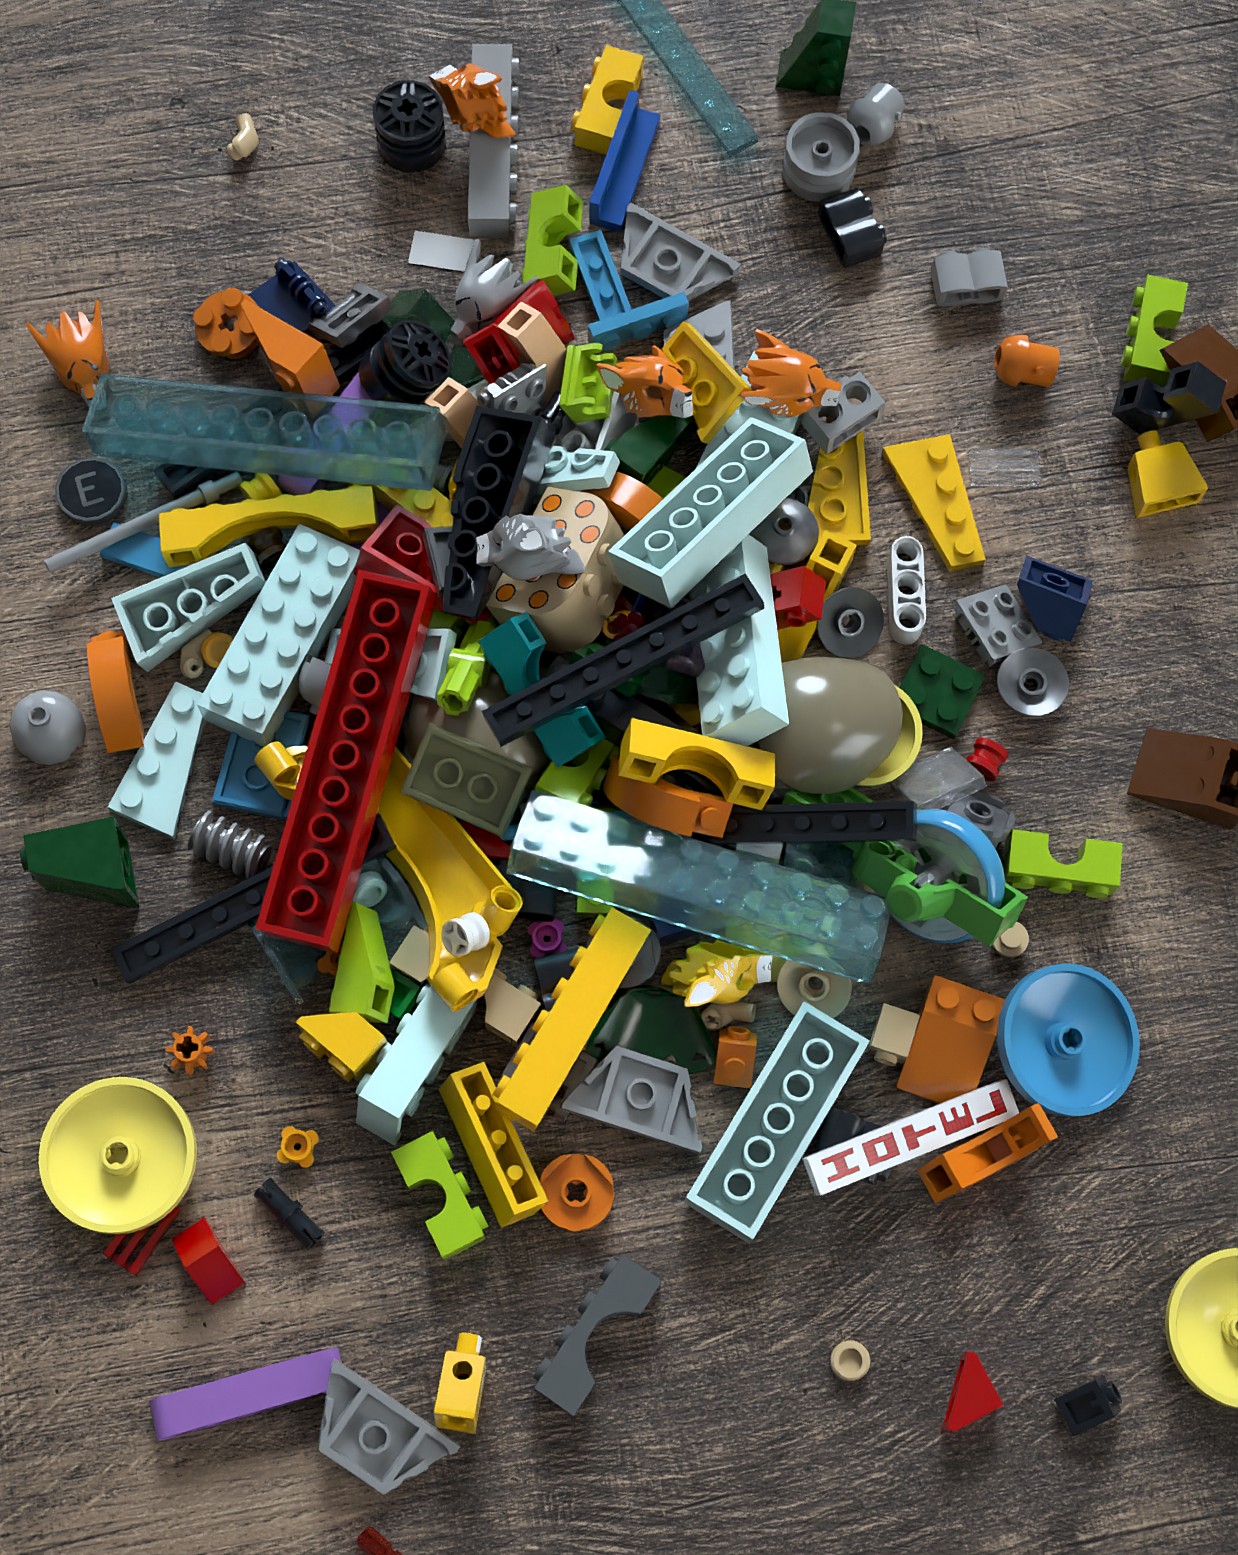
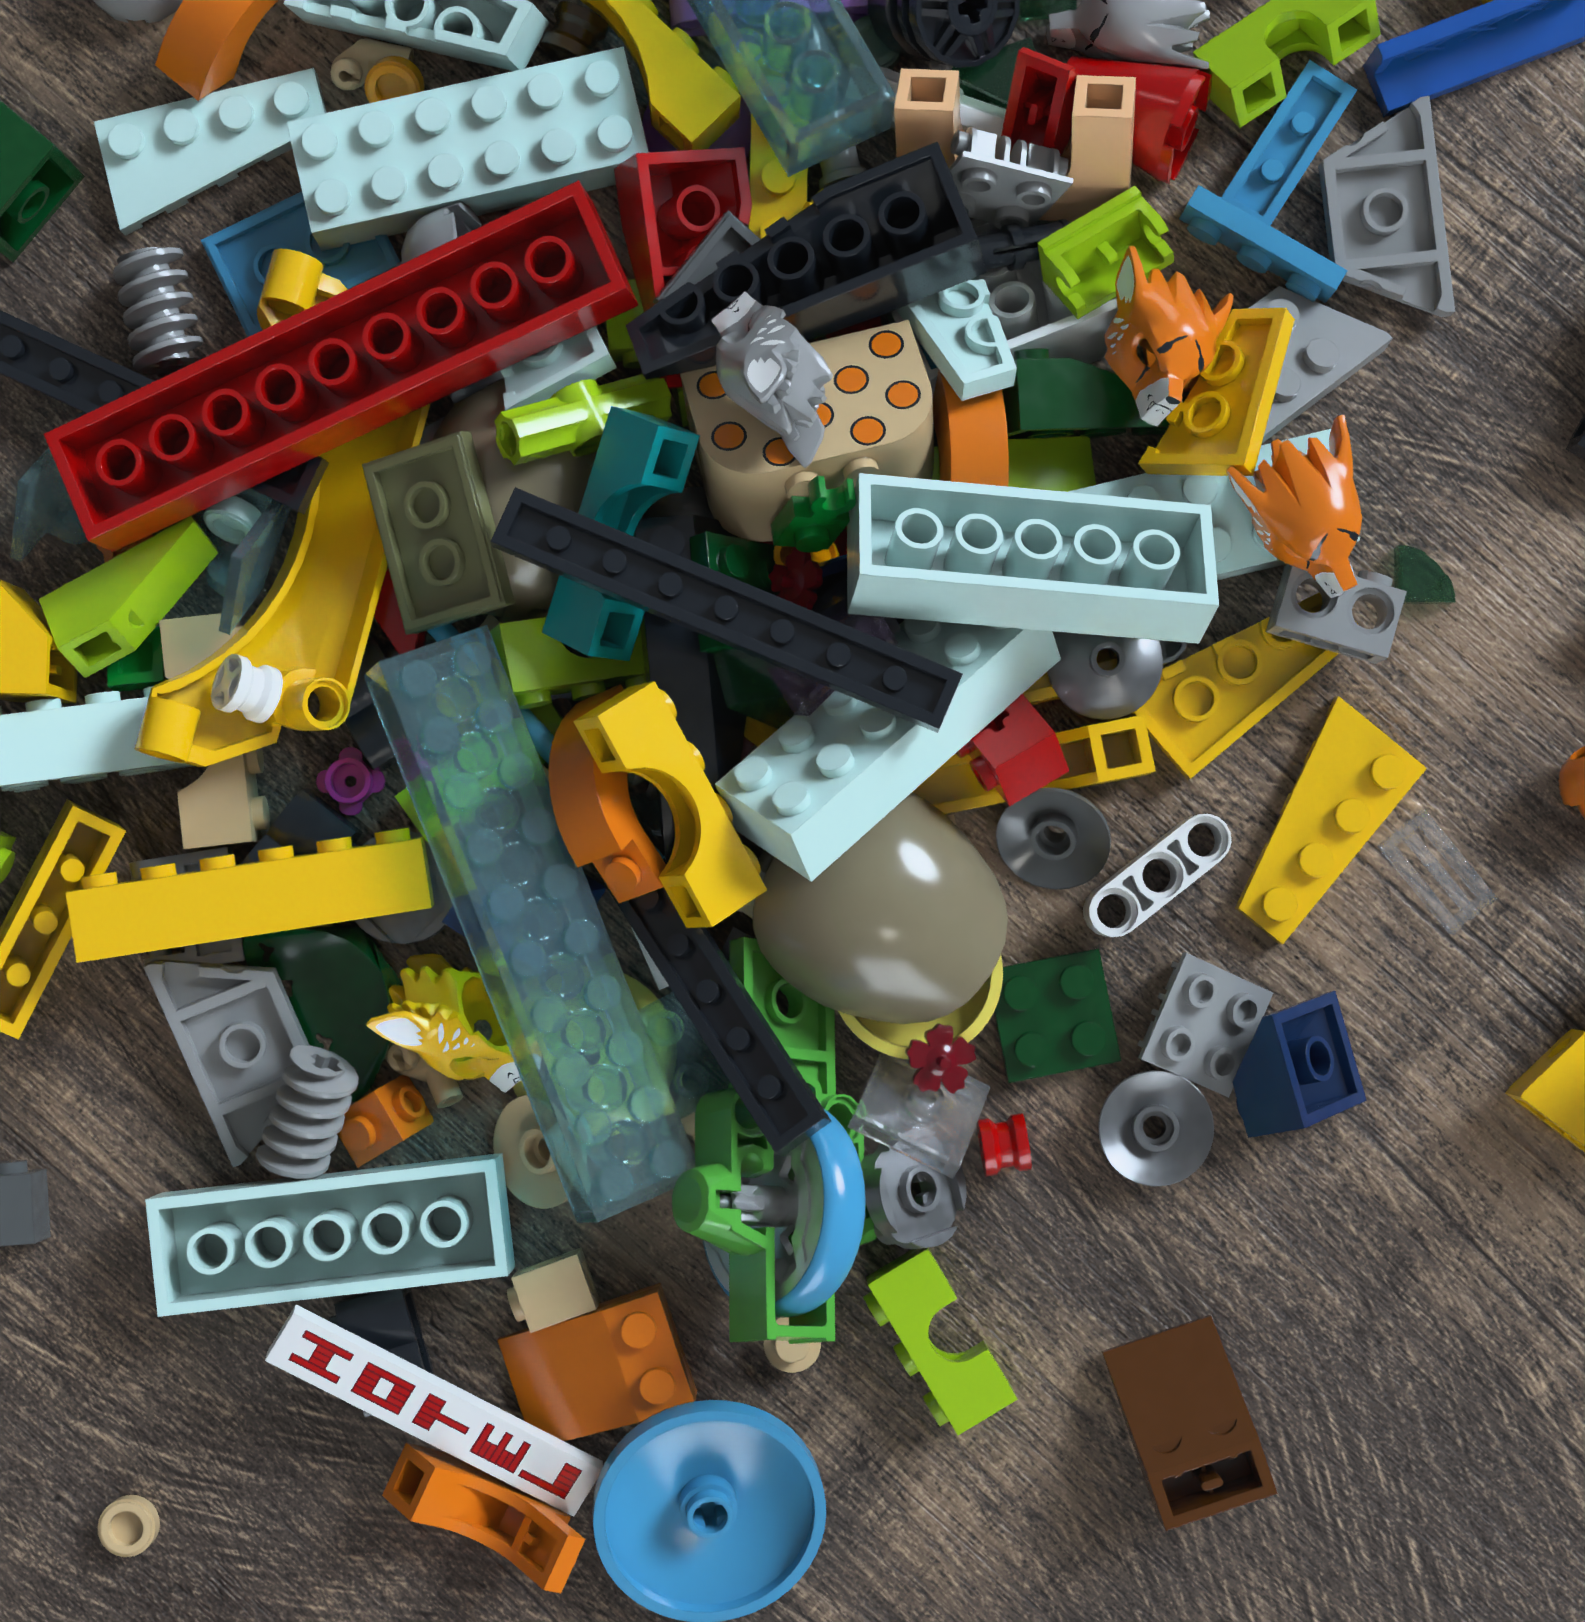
camera: 55 degrees right, 15 degrees up
orange plate [540,1154,614,1233] -> none
none -> light grey piece [256,1045,359,1179]
none -> green plate [771,476,856,552]
none -> dark red plant [905,1023,976,1094]
none -> clear green tile [1394,545,1456,604]

